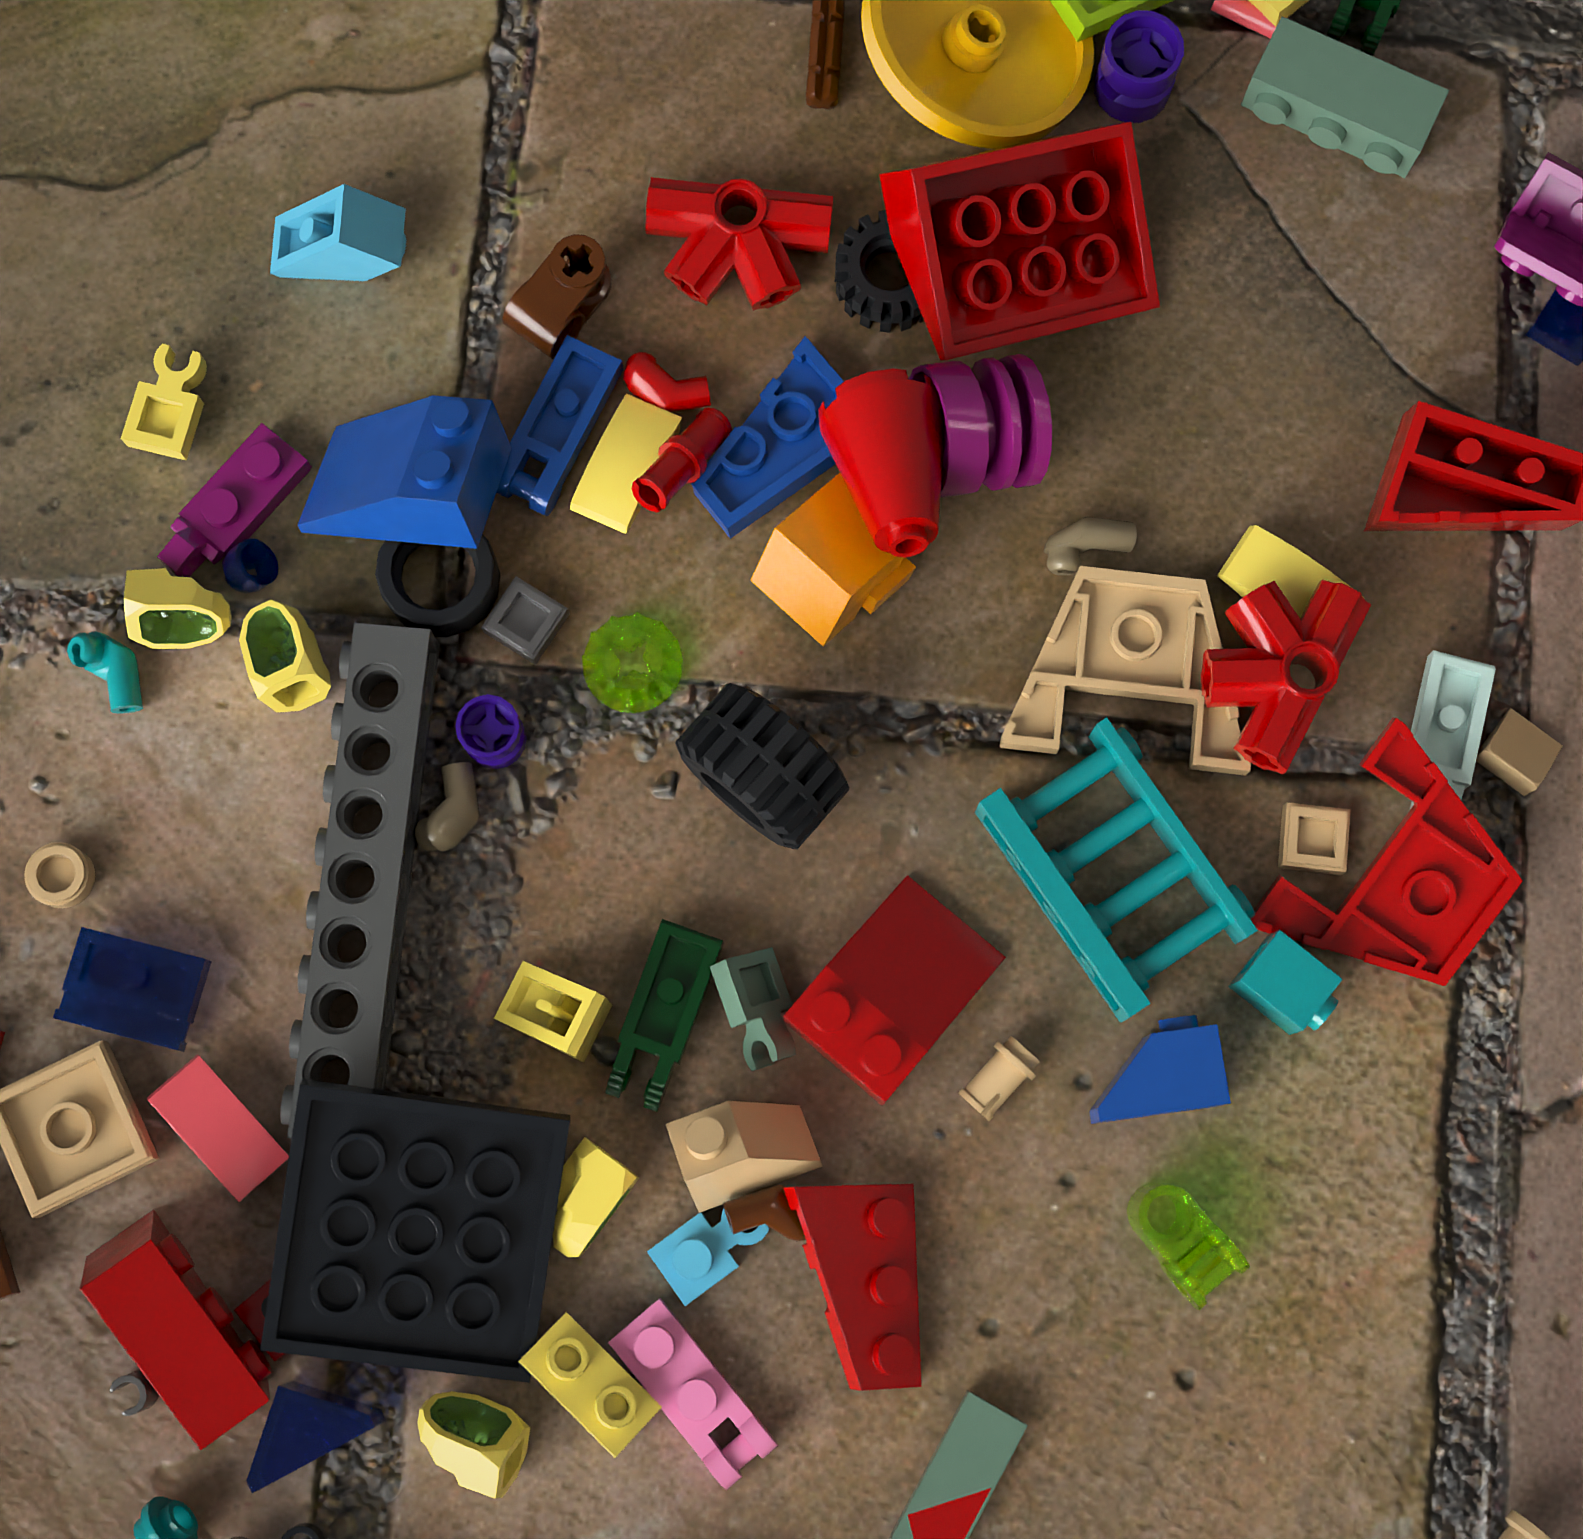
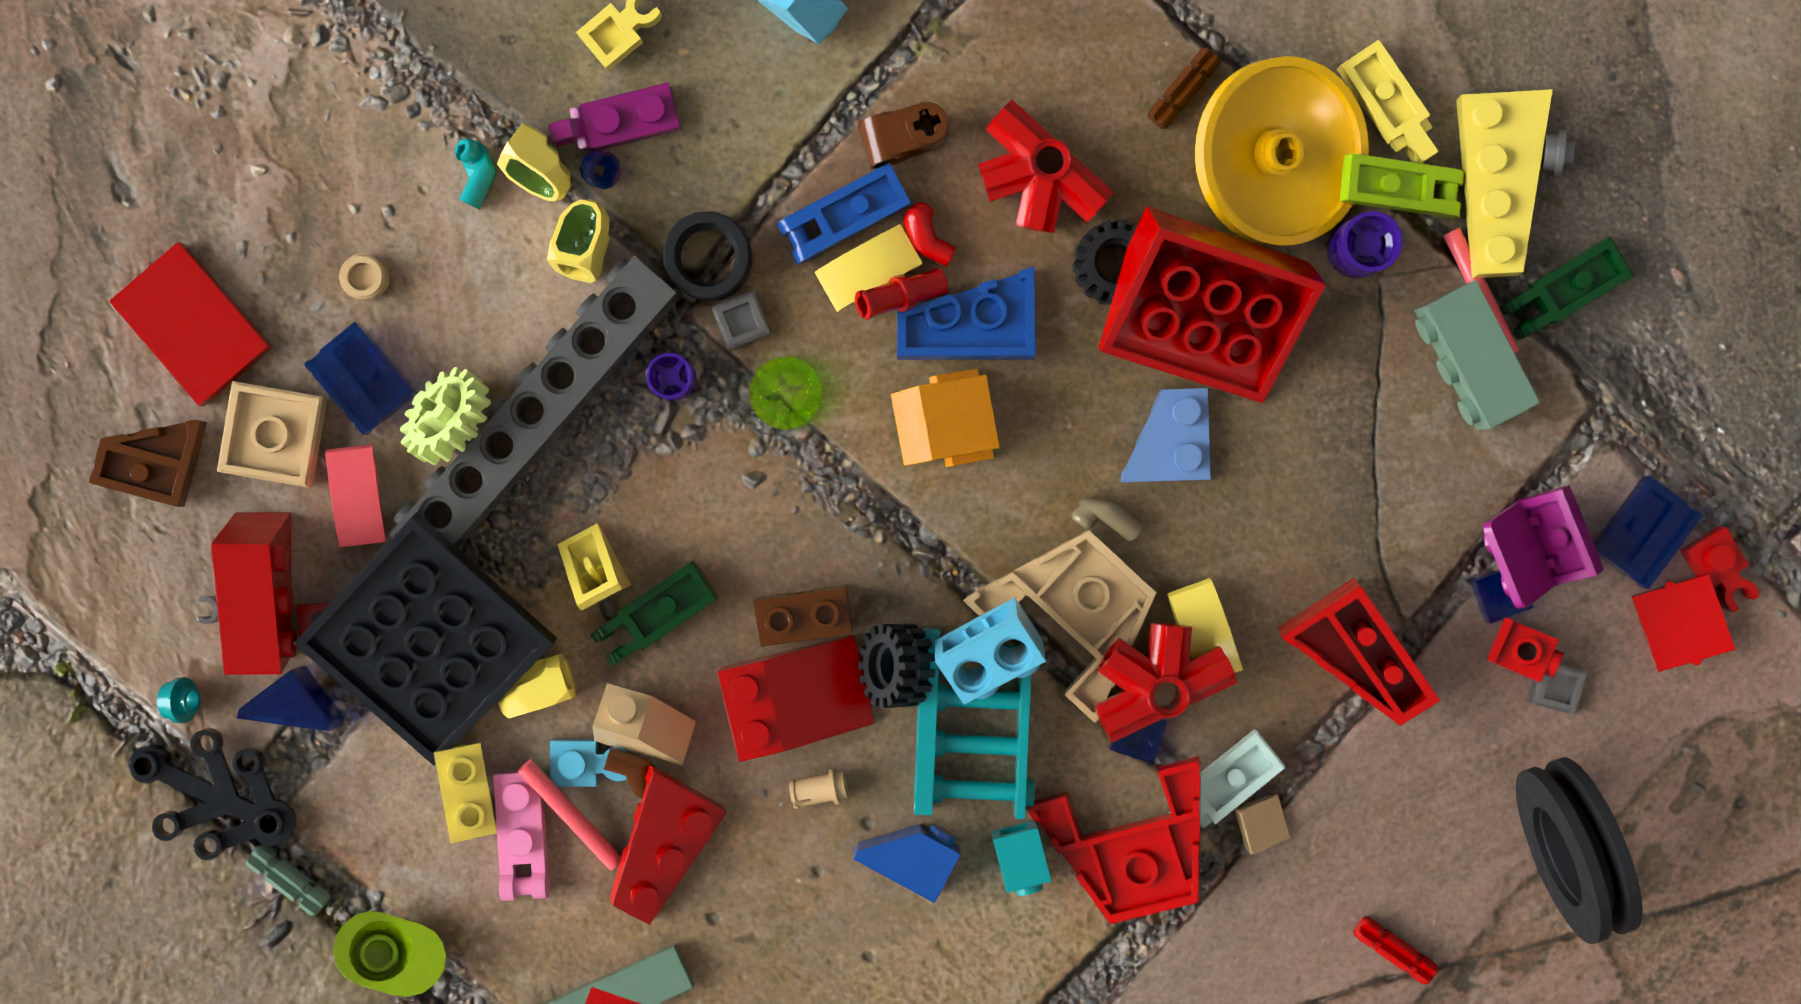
camera: 40 degrees right, 10 degrees up
blue slope [298,395,512,549] -> none
dark tan arm [415,762,479,852] -> none
light yellow rock [417,1391,530,1498] -> none
black tyre [675,683,849,850] -> none
sand green plate [710,947,796,1071] -> none
red cone [818,368,945,557] -> none
magenta wheel [908,354,1052,498] -> none
clear neon green piece [1127,1183,1250,1311] -> none
tan tile [1278,802,1351,875] -> none
none -> yellowish green gear [400,367,491,465]
none -> coral bar [518,759,621,871]
none -> reddish brown brick [753,585,853,647]
none -> black tyre [858,624,935,708]
none -> medium azure brick [935,597,1046,705]
none -> clear blue tile [1109,718,1168,764]
none -> medium blue wing [1120,388,1211,482]

